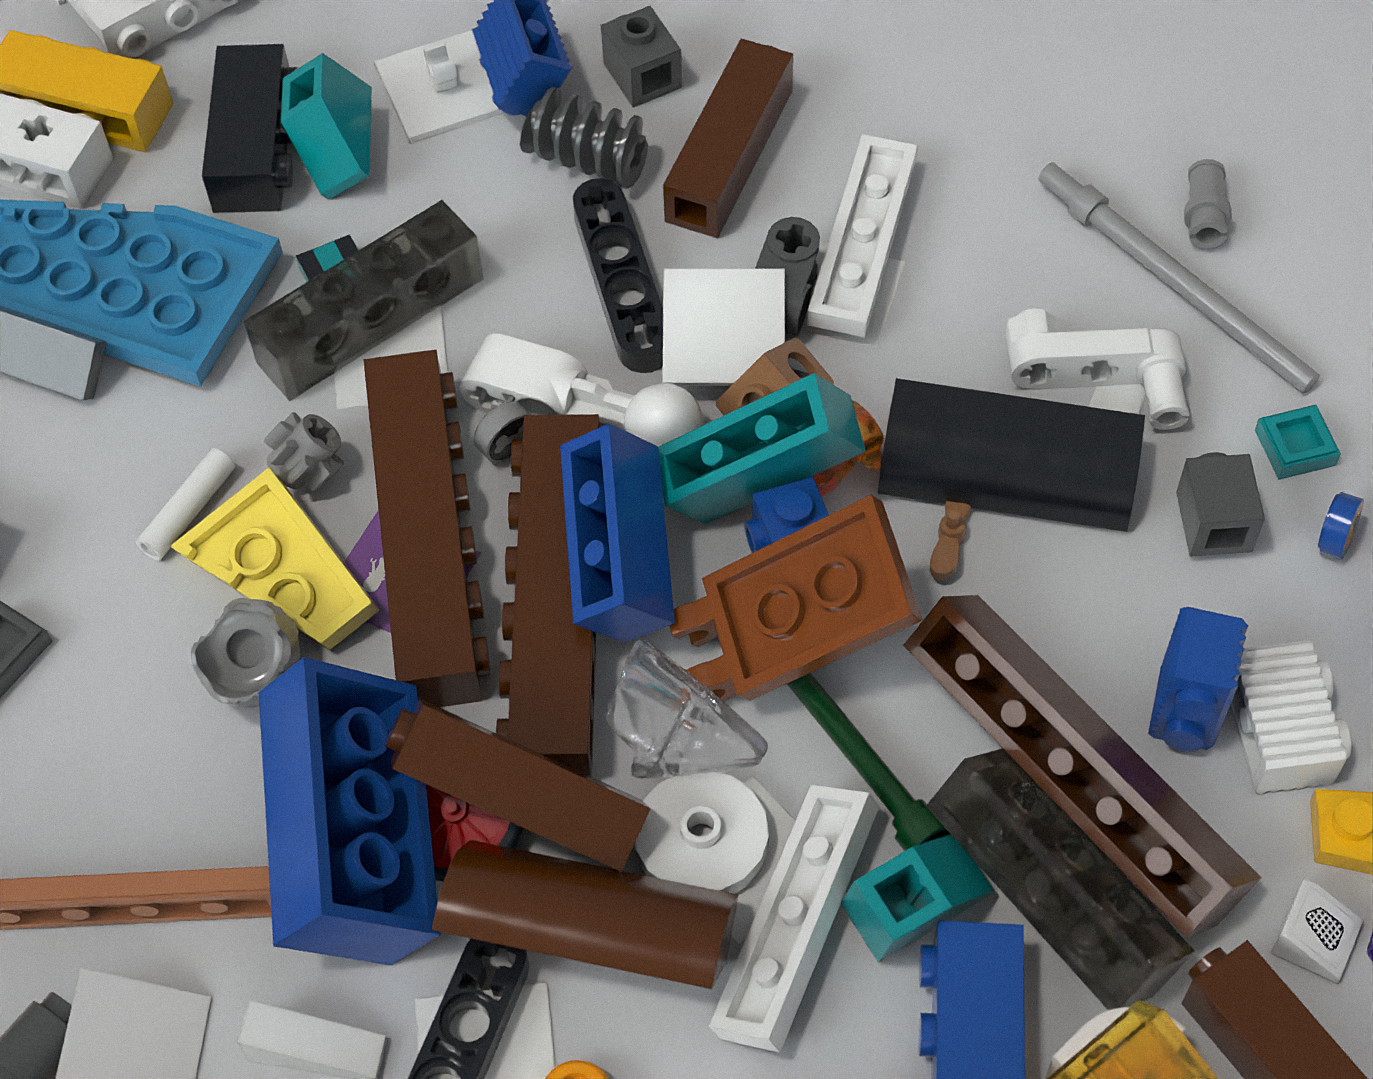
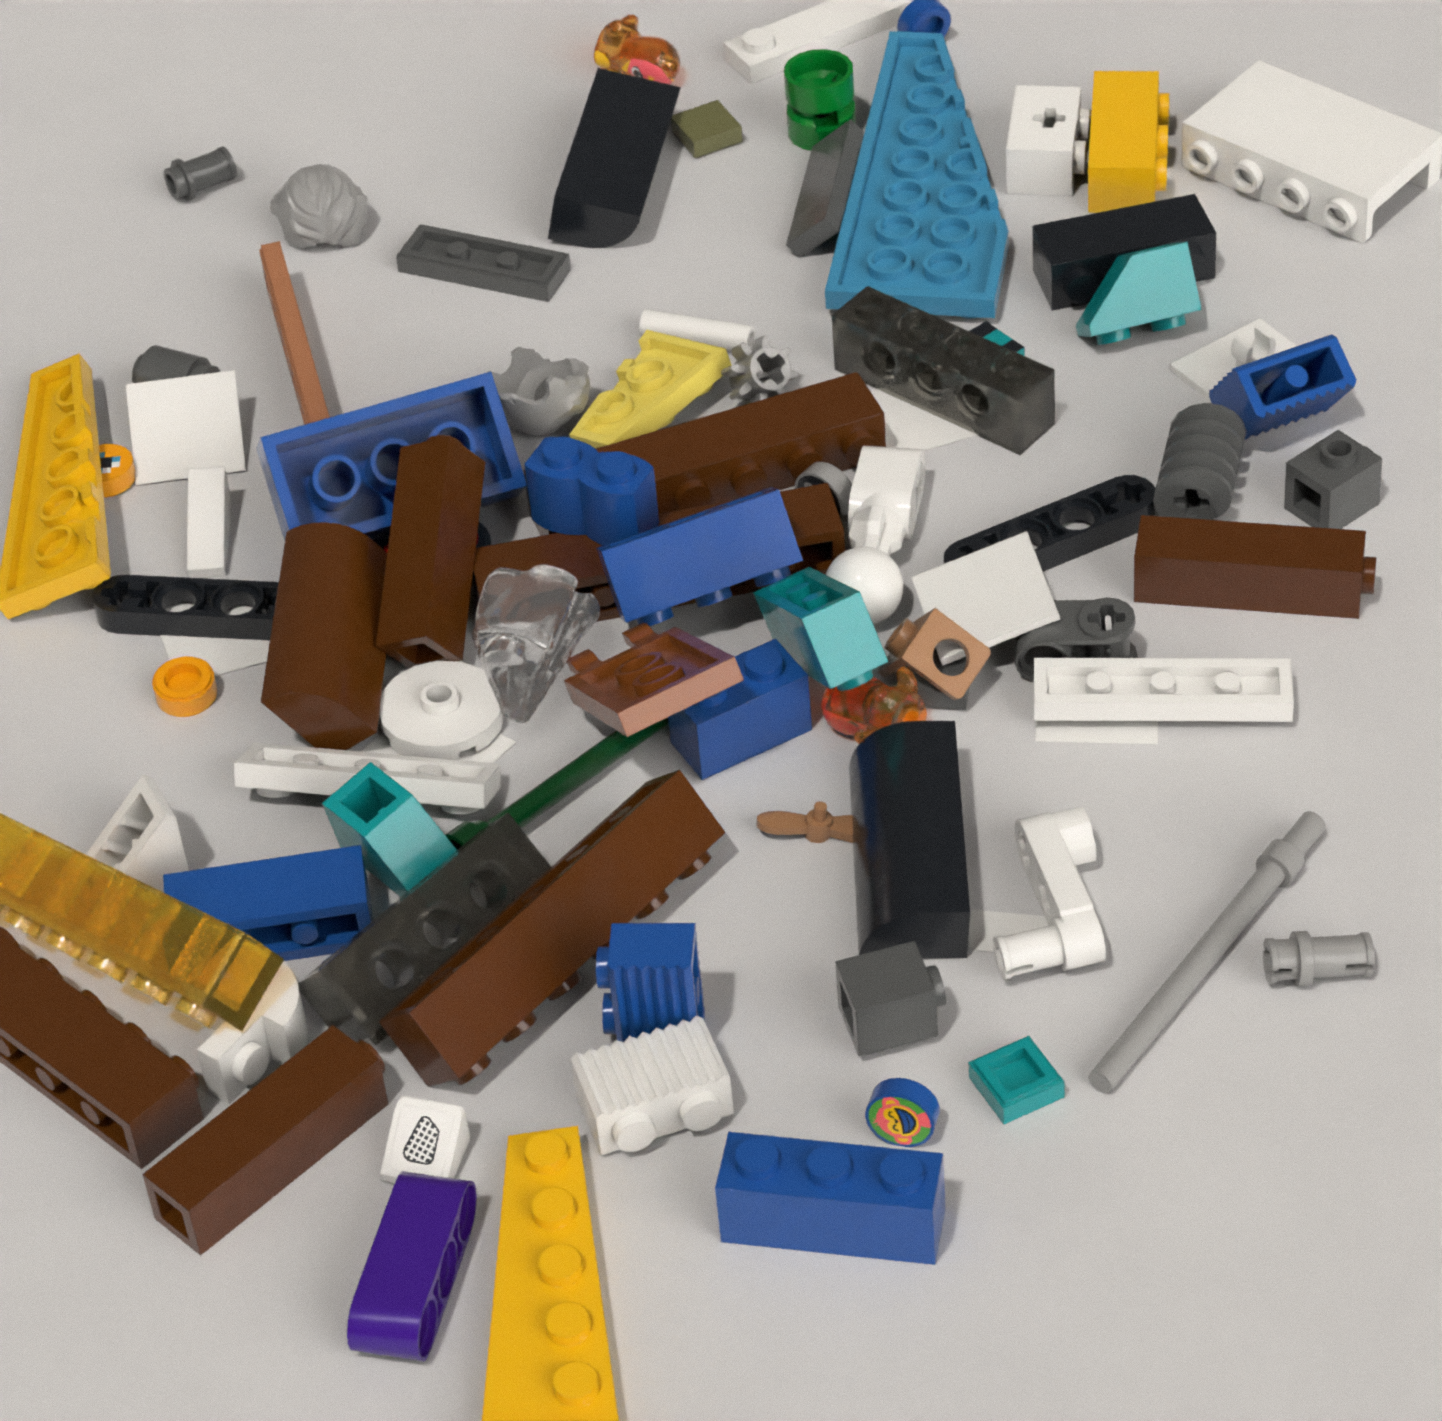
camera: 80 degrees right, 15 degrees down
none -> blue brick [524,436,660,546]

